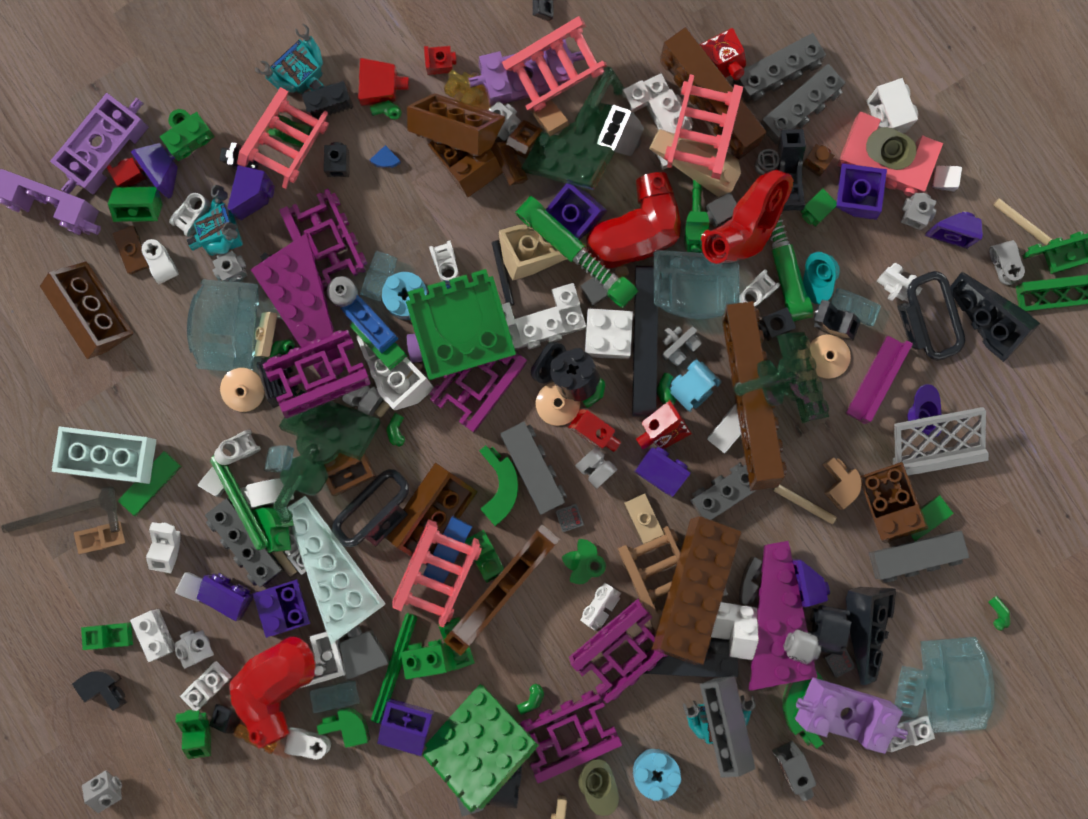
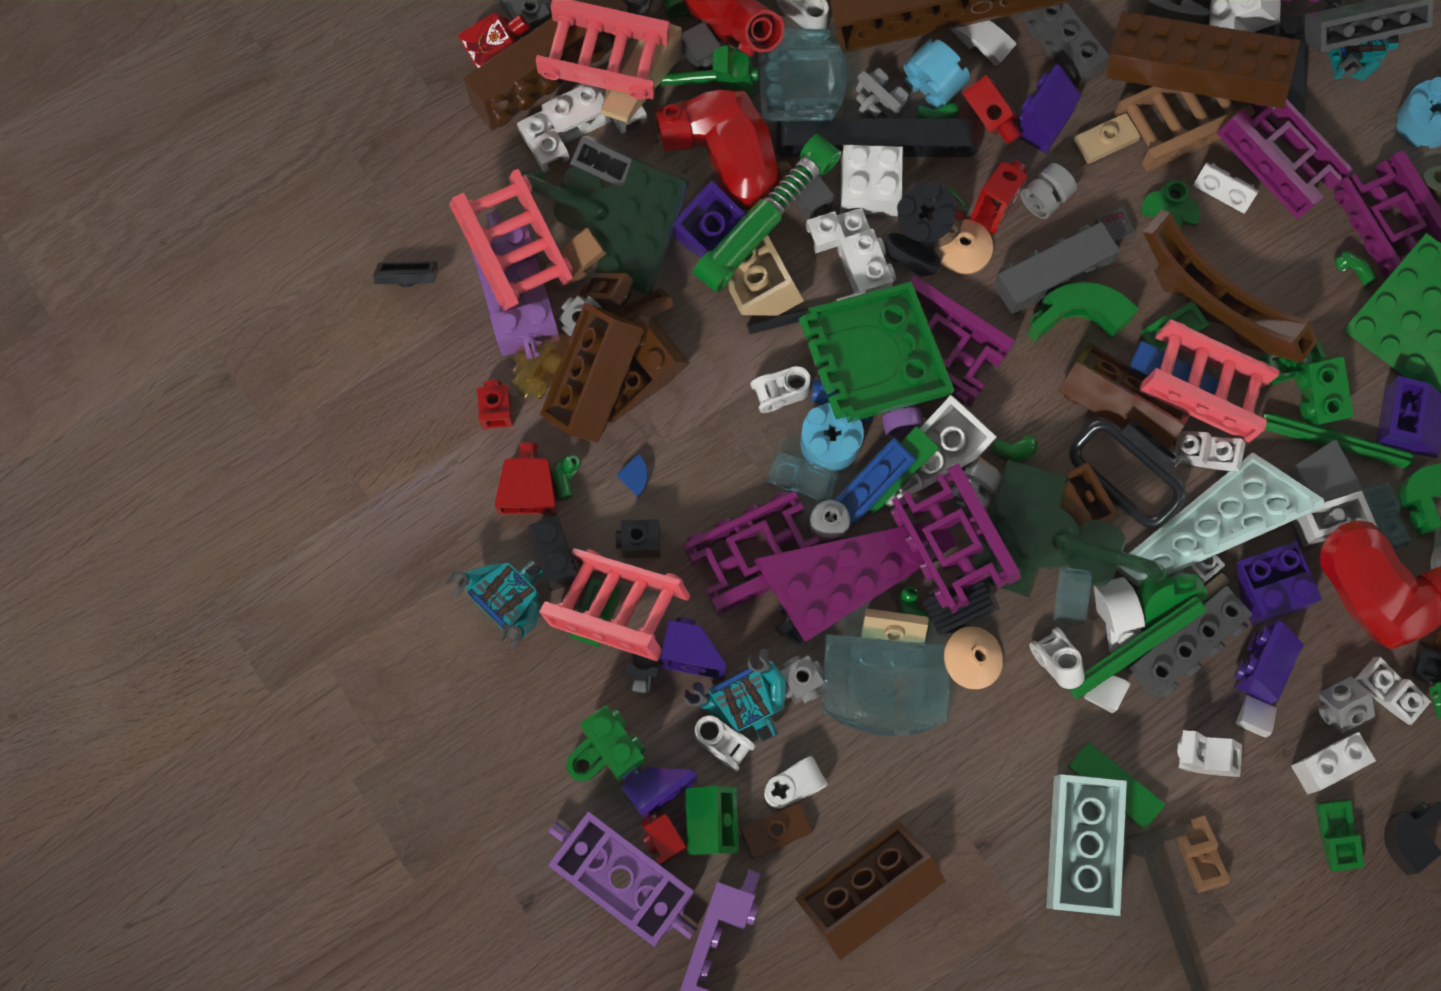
camera: 90 degrees left, 10 degrees down
none -> white slope [1174,431,1246,472]

